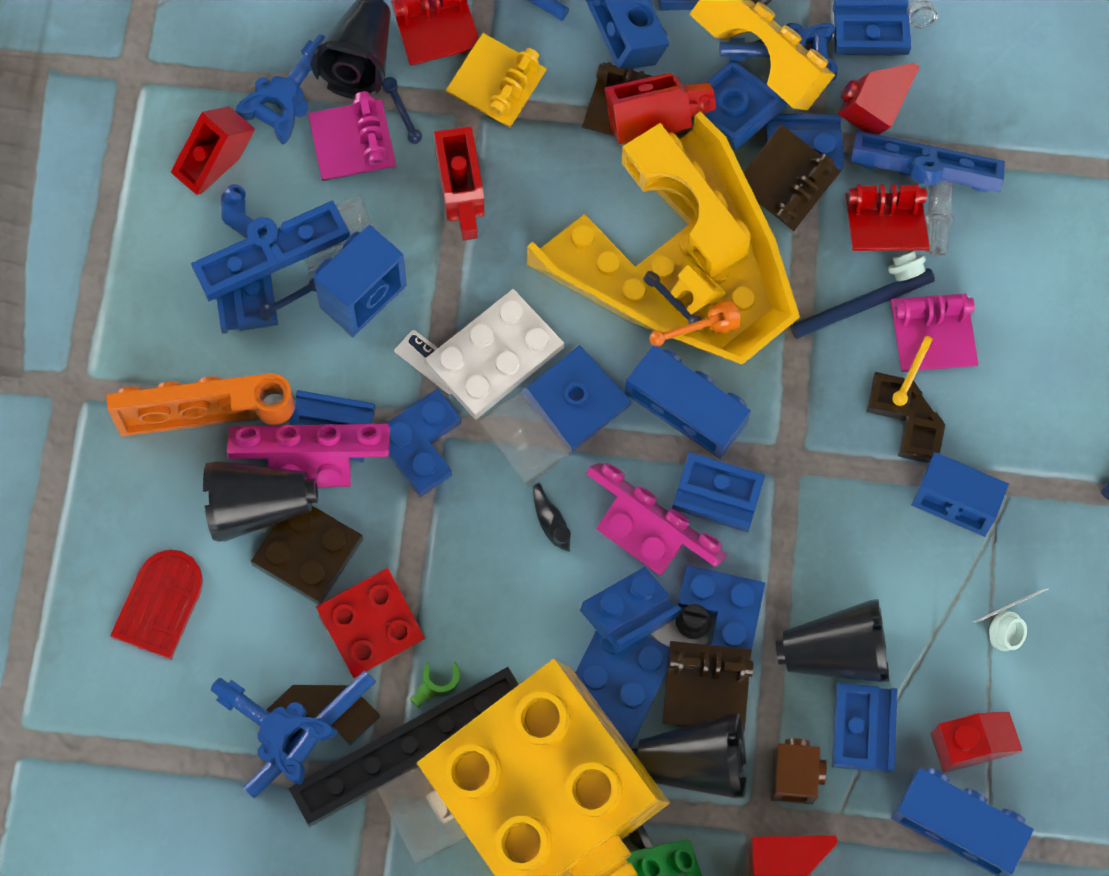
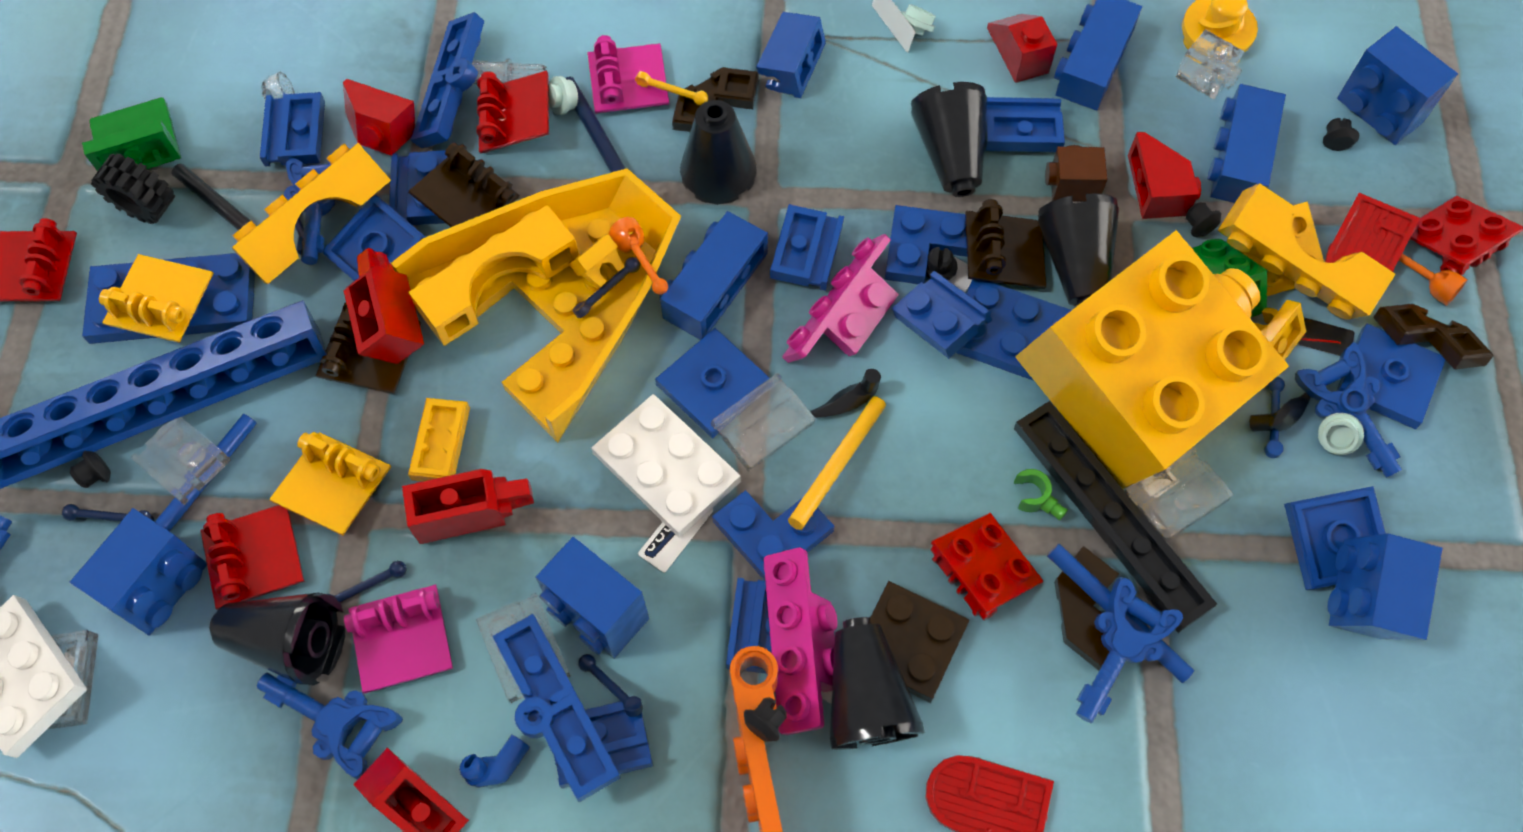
camera: 90 degrees left, 5 degrees down
none -> yellow plate [408,398,470,481]
none -> black cone [680,100,757,205]
none -> black piece [744,697,787,742]
none -> yellow bar [788,396,886,530]

